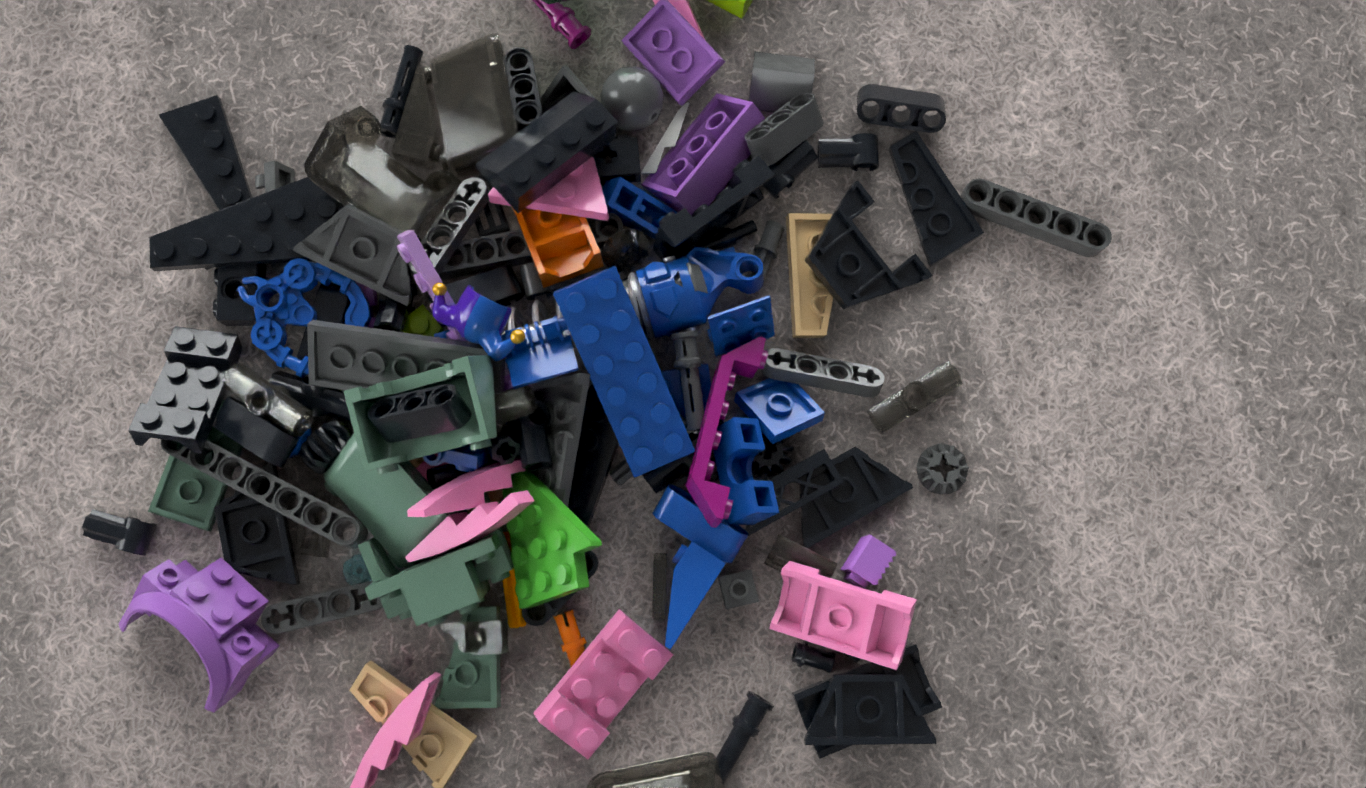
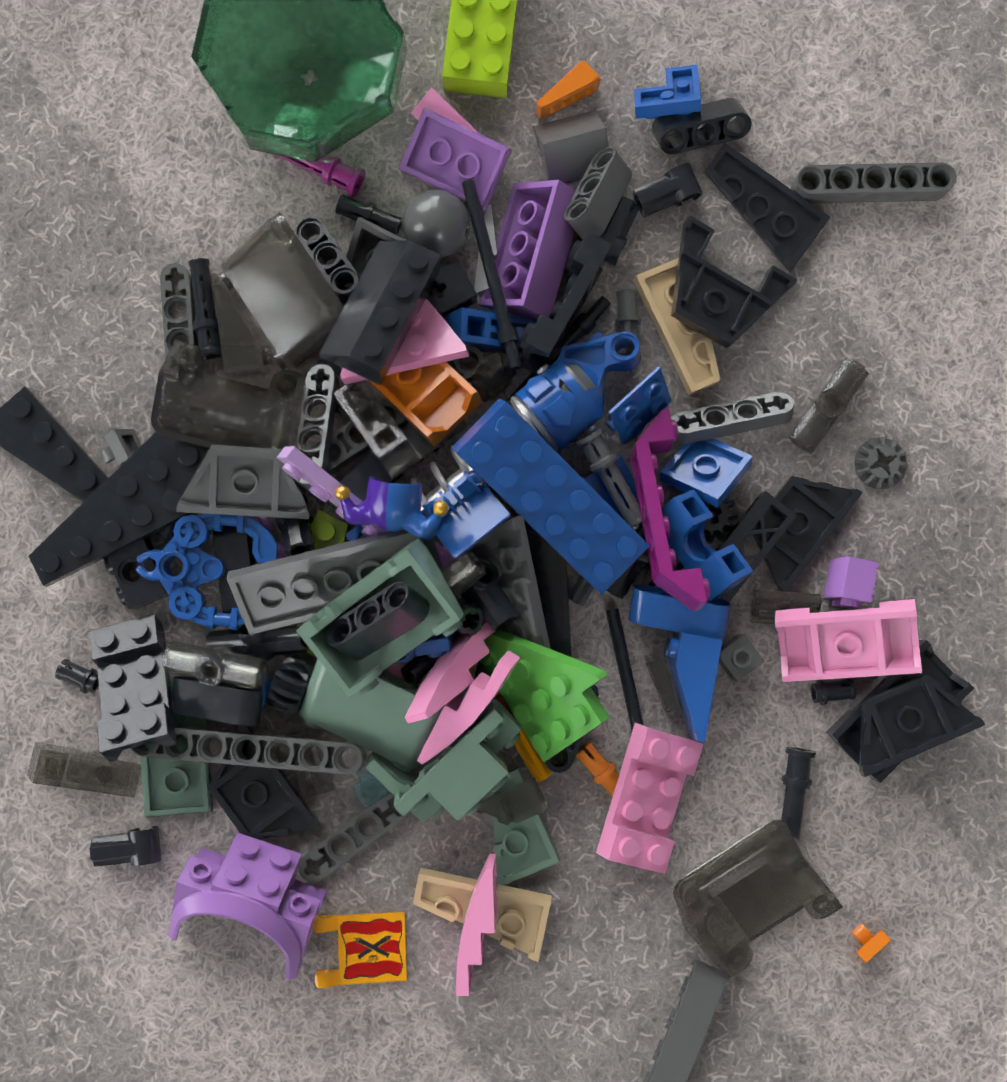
camera: 20 degrees left, 5 degrees up
none -> clear smoke slope [27,742,141,798]
none -> black pin [55,659,99,694]
none -> dark grey beam [160,263,199,390]
none -> flag [314,912,407,988]
none -> clear smoke slope [333,380,420,479]
none -> black pin [335,194,403,235]
none -> black bar [462,179,523,370]
none -> orange slope [536,60,601,119]
none -> black bar [606,608,644,731]
none -> blue plate [634,65,702,119]

